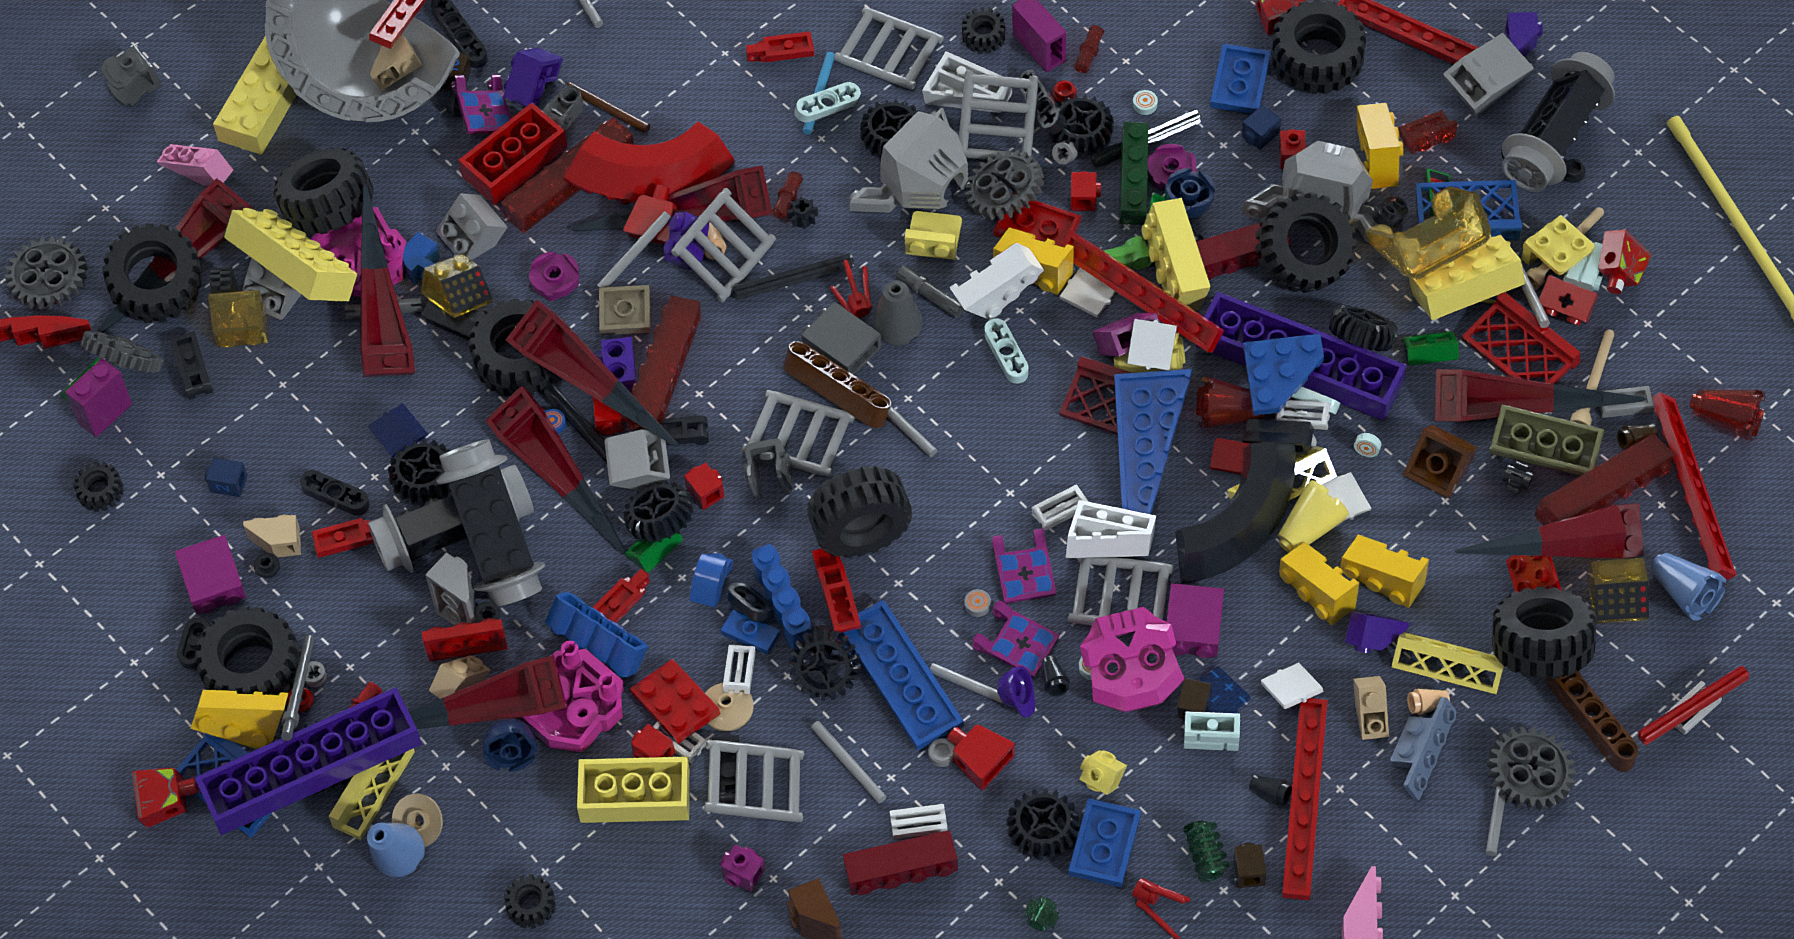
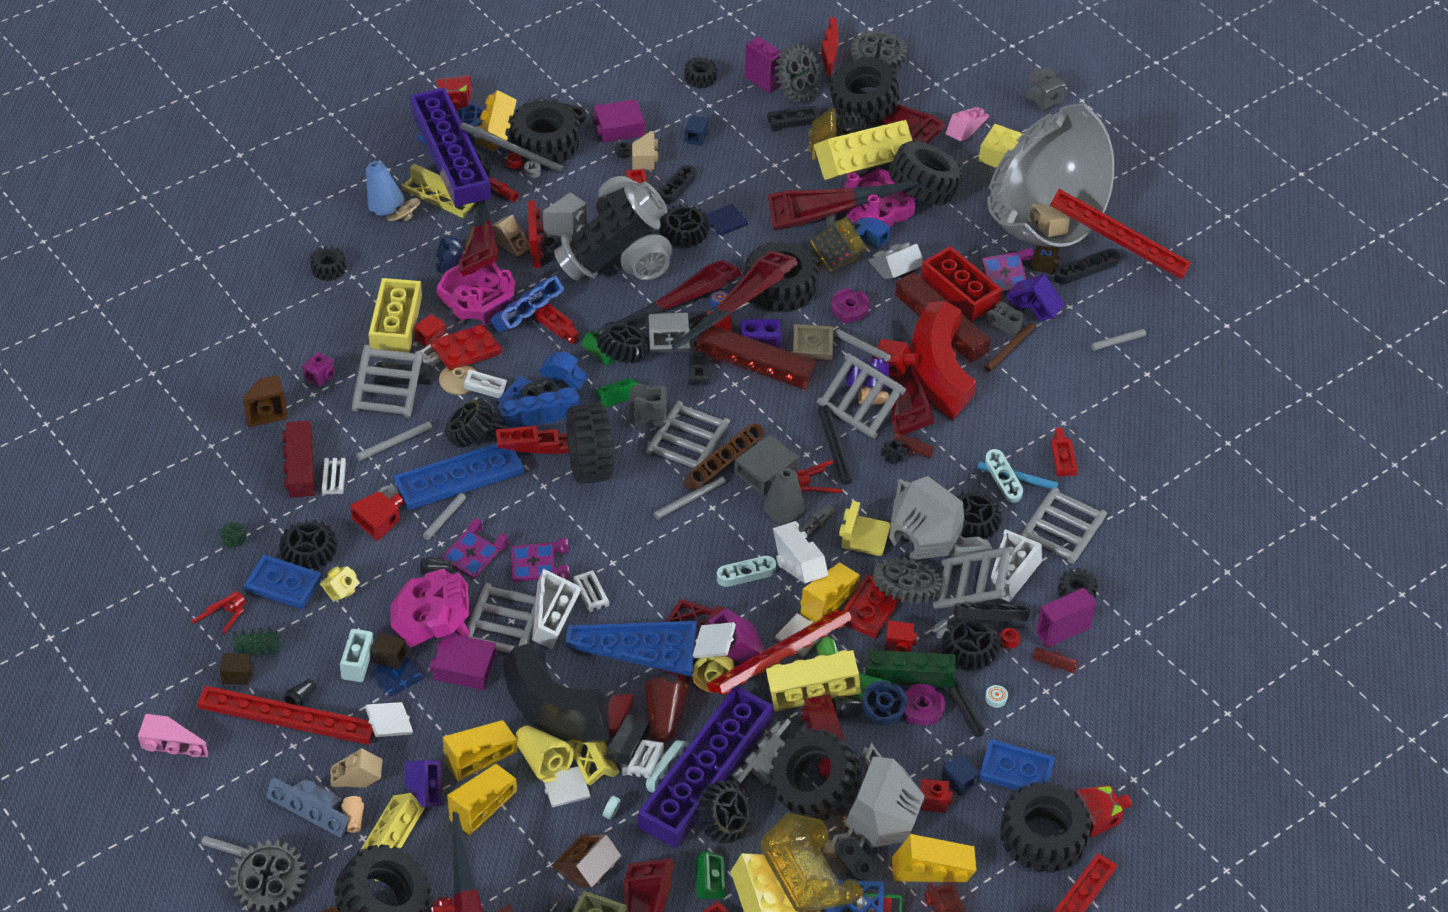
camera: 90 degrees right, 10 degrees down
red brick [684,462,725,510] -> none
light grey tile [964,589,991,617] -> none
dark purple hat [997,666,1036,718] -> none
blue plate [1243,334,1324,415] -> none
none -> green slope [594,378,638,407]
none -> light grey bracket [731,719,791,785]

